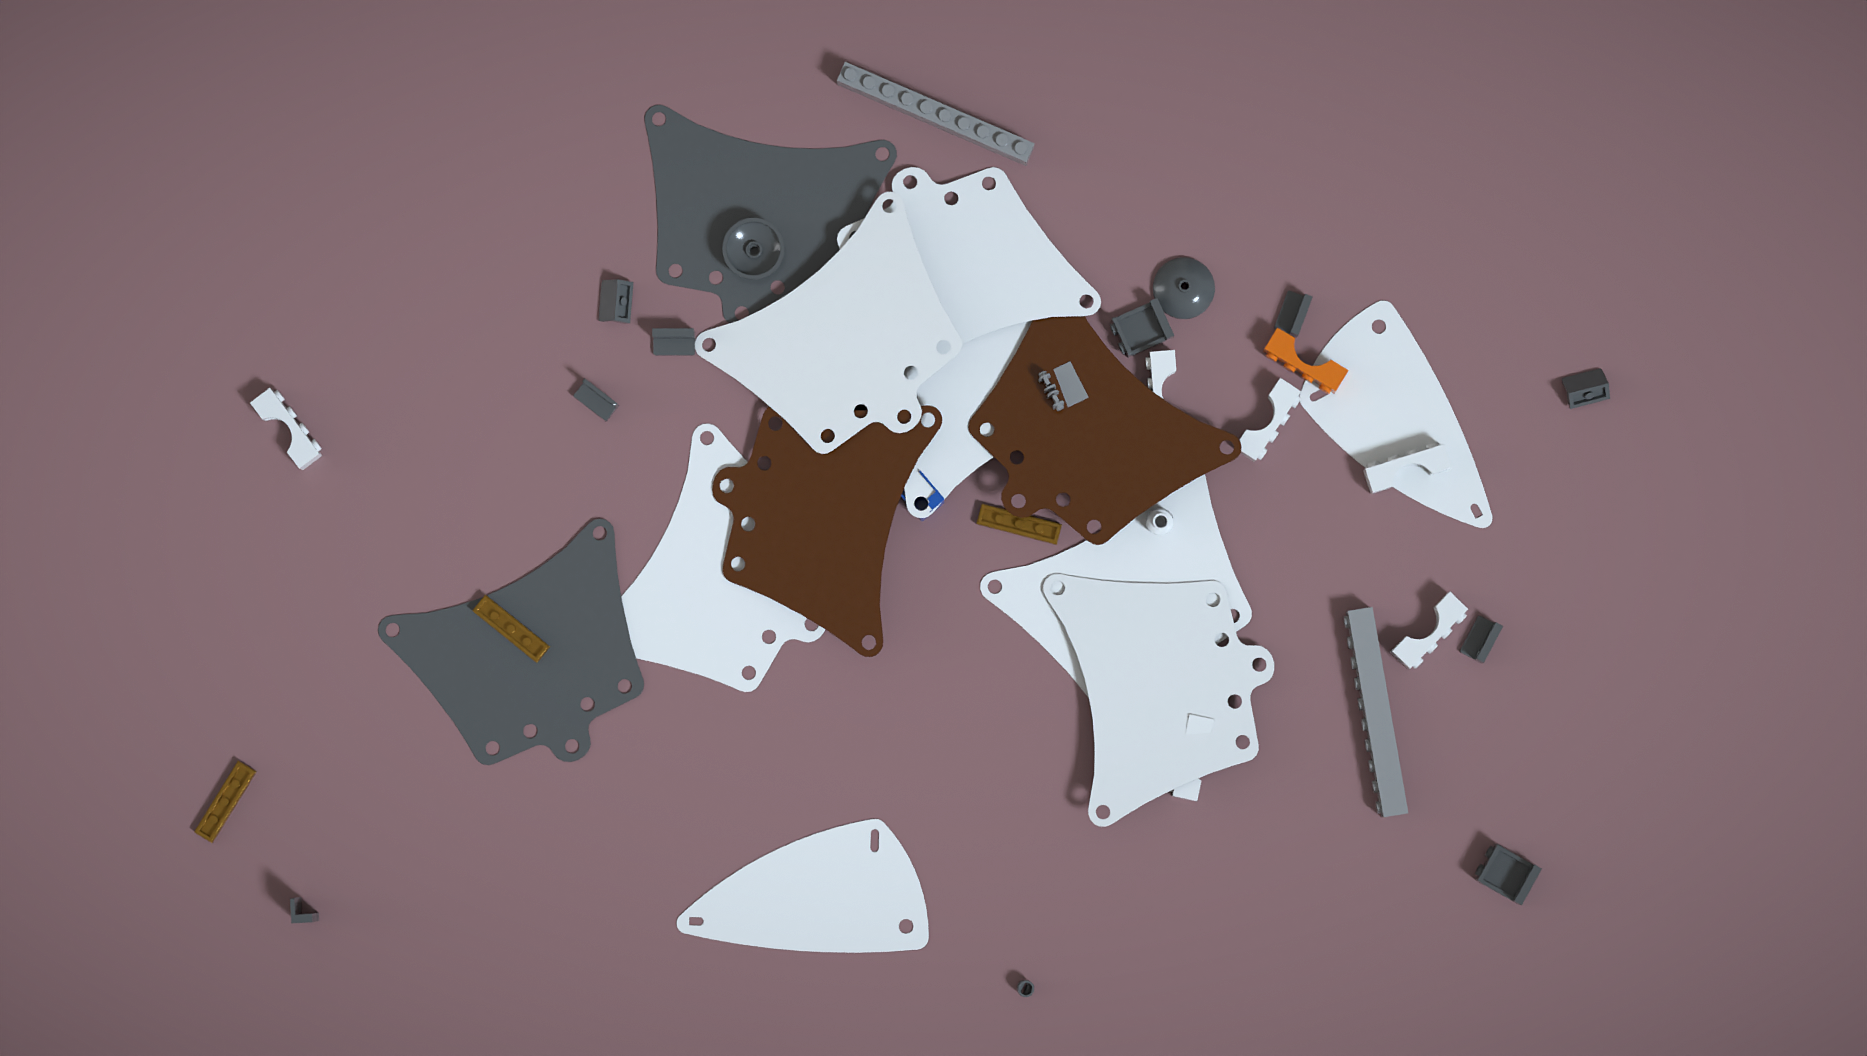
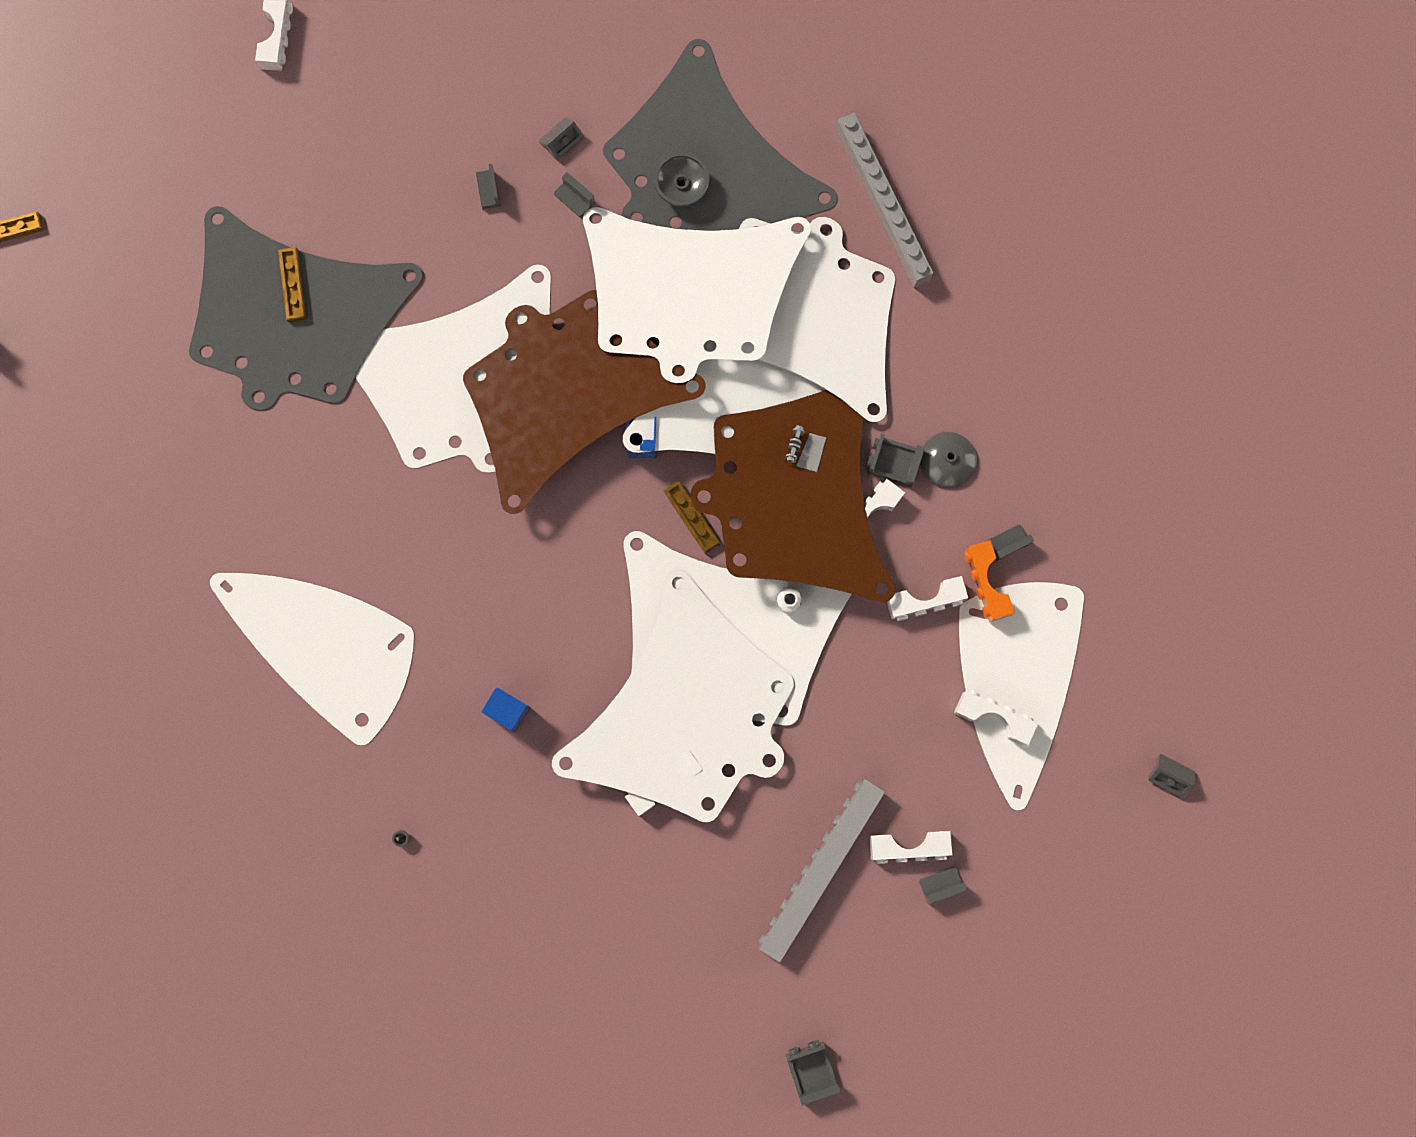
camera: 35 degrees right, 5 degrees down
none -> blue piece [482,688,531,733]

